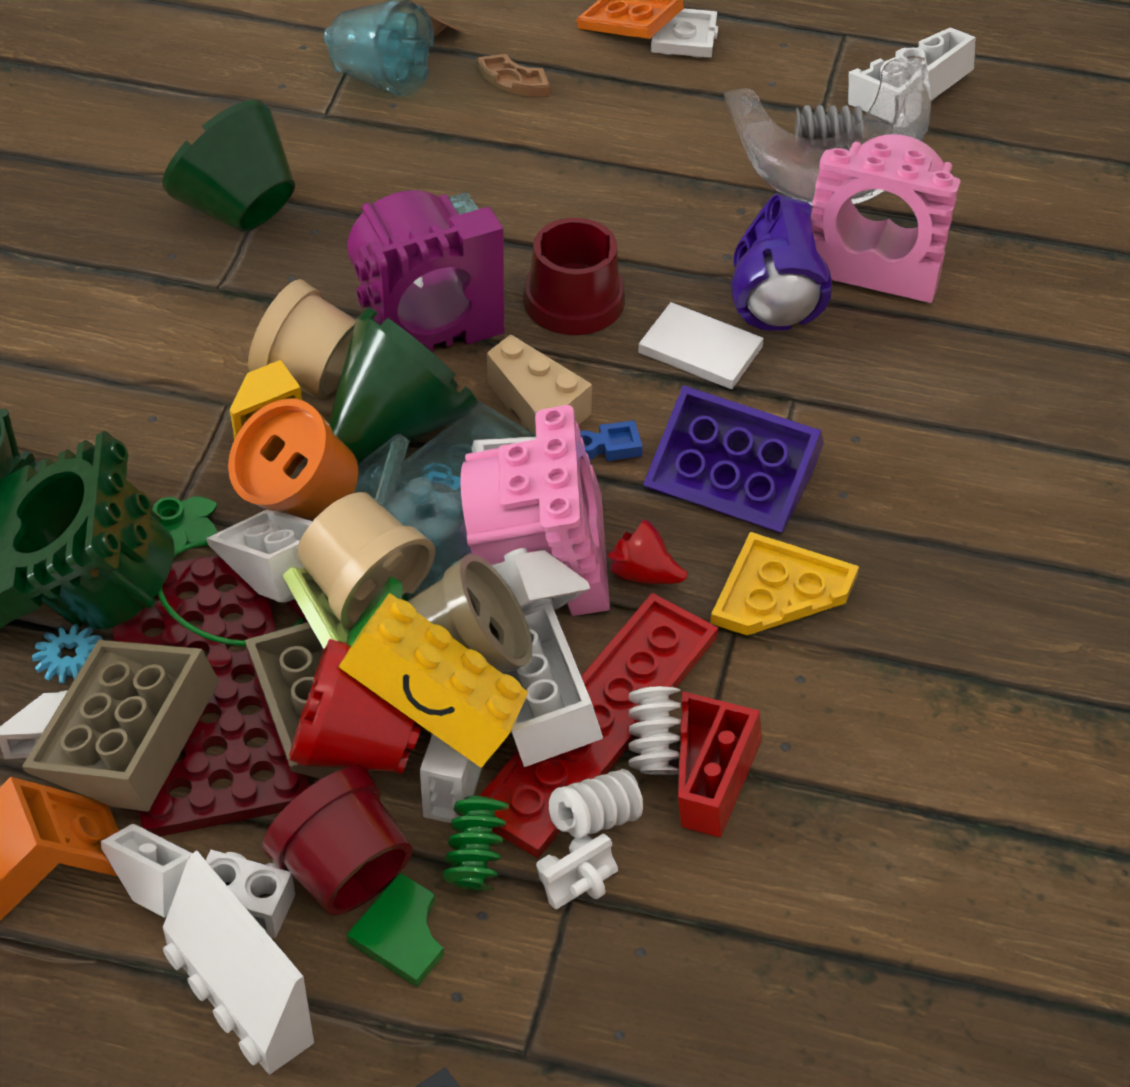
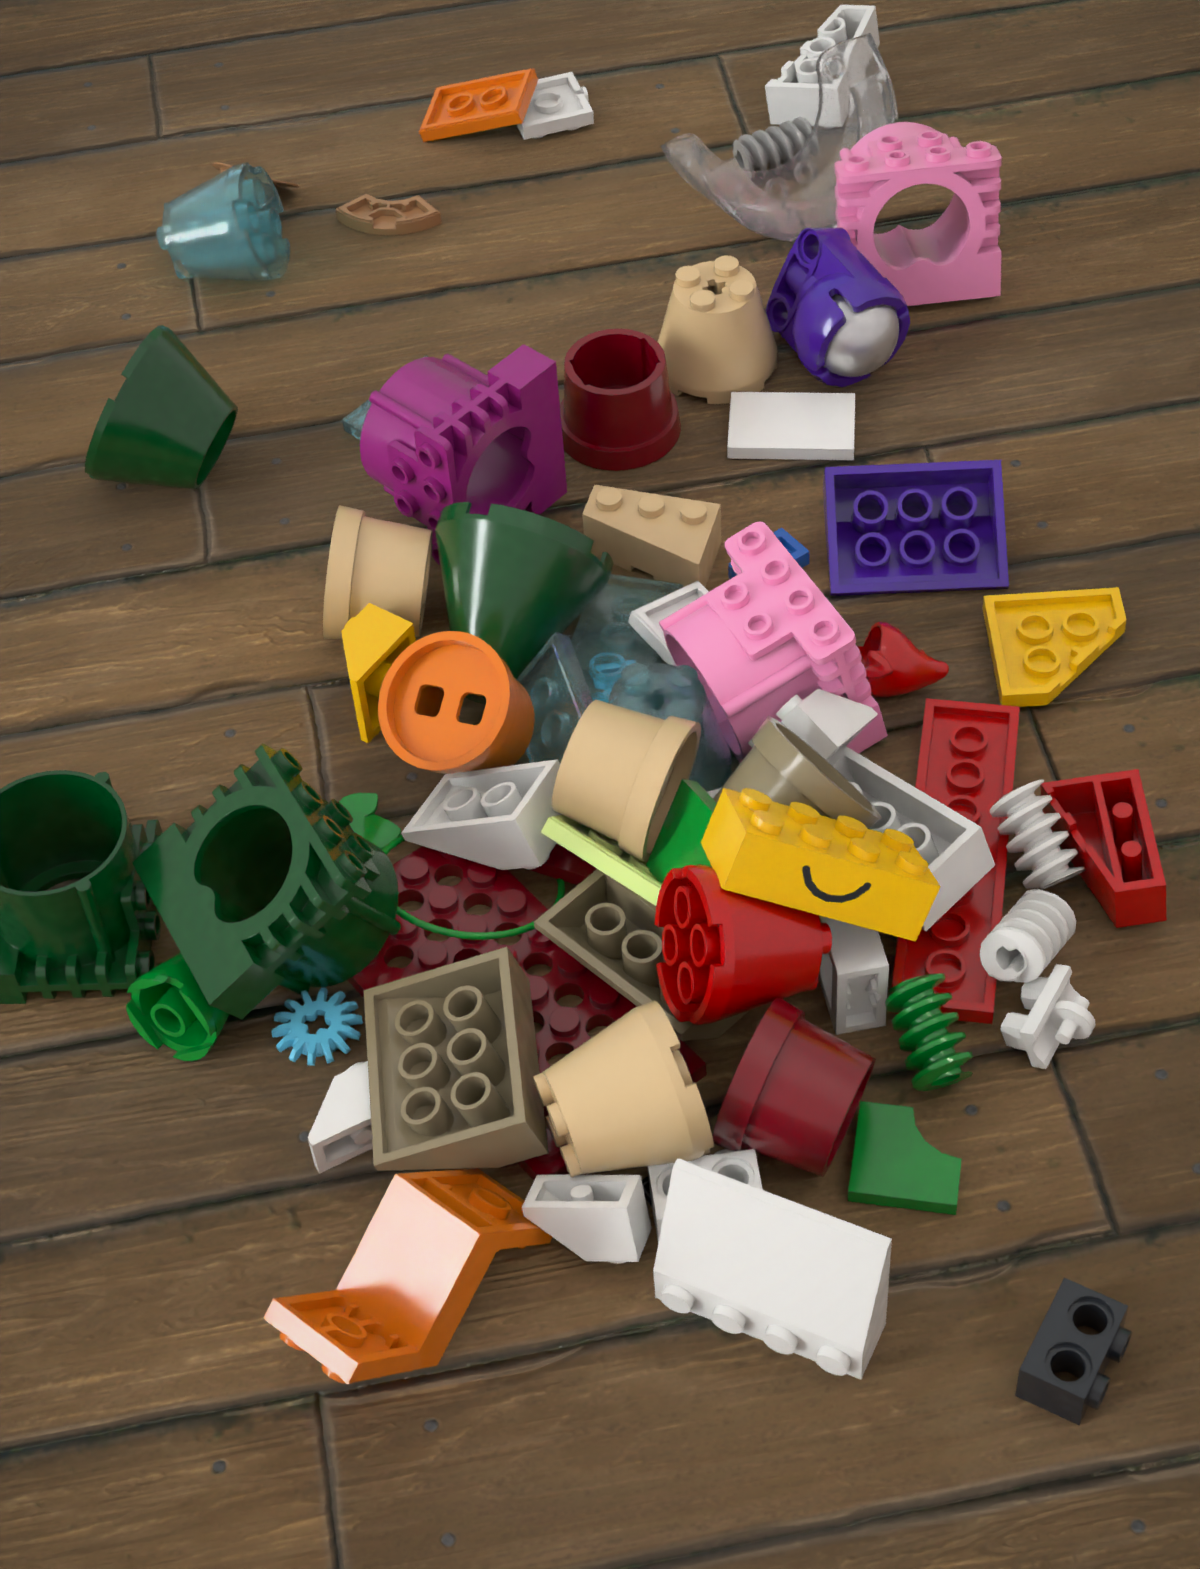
camera: 20 degrees left, 0 degrees up
none -> tan cone [532,1001,714,1178]
none -> tan cone [658,255,777,404]

